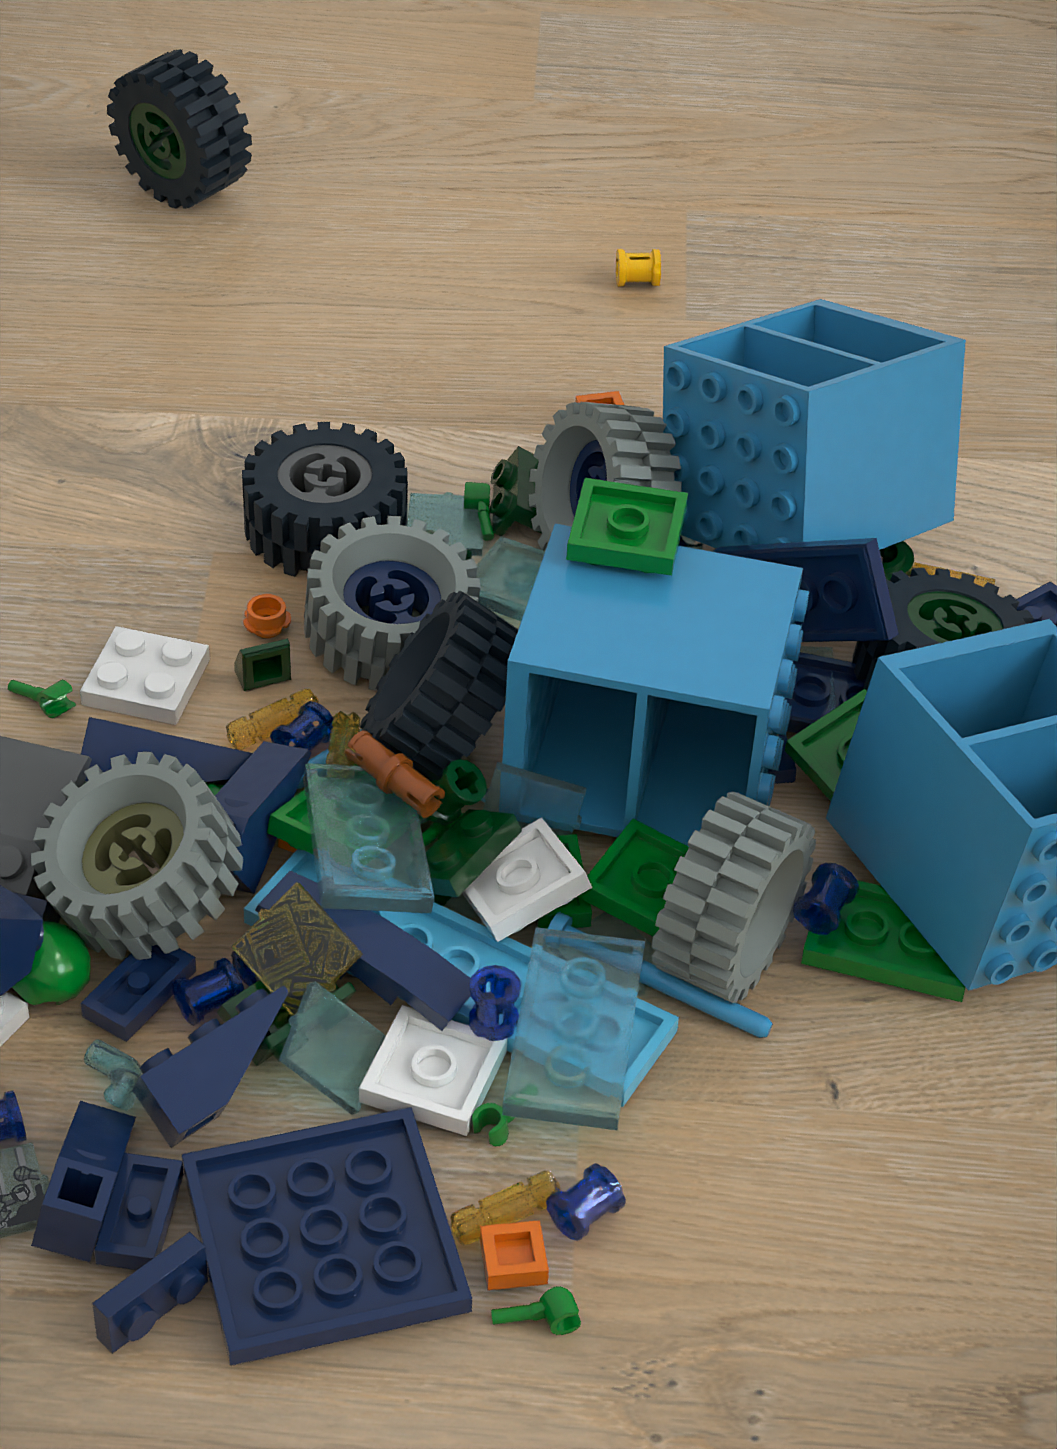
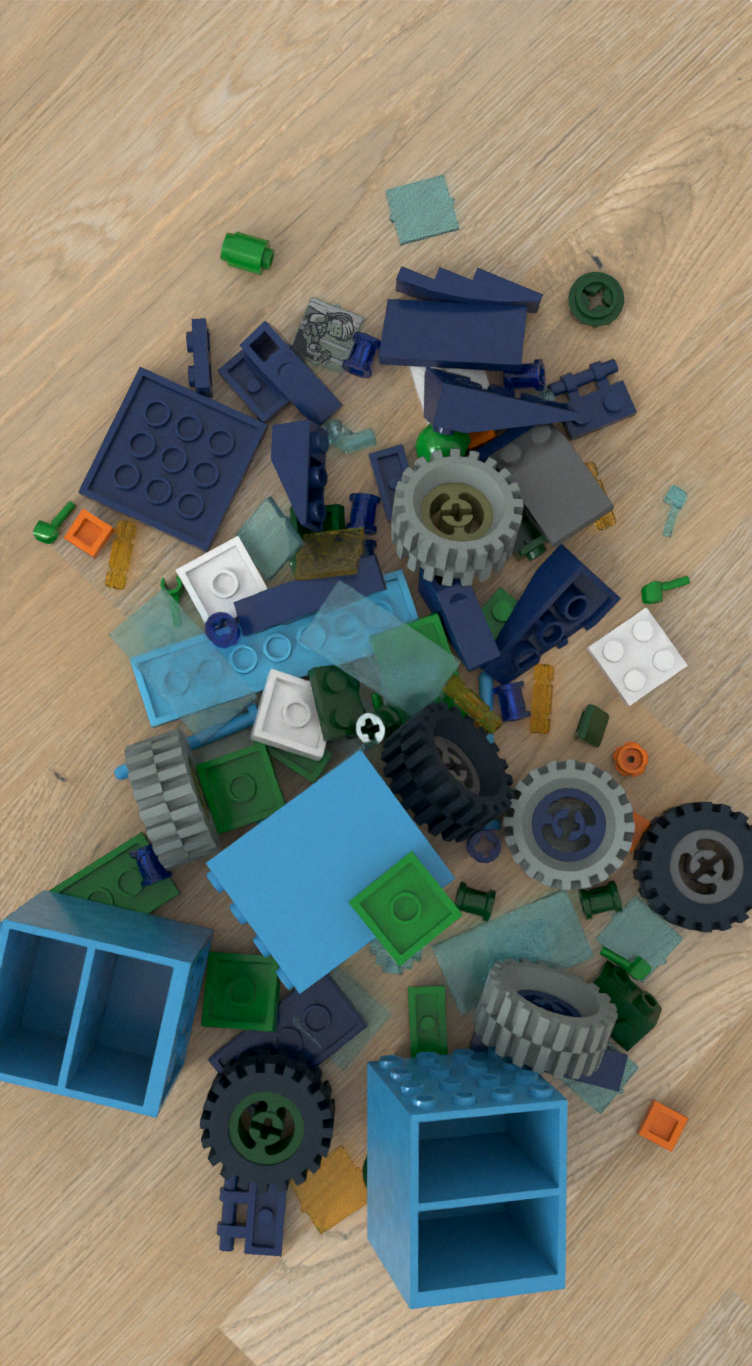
camera: 135 degrees right, 40 degrees up
dark orange pin [344,730,445,818] -> none
clear blue bush [546,1163,626,1241] -> none
dark blue tile [711,538,899,642] -> none

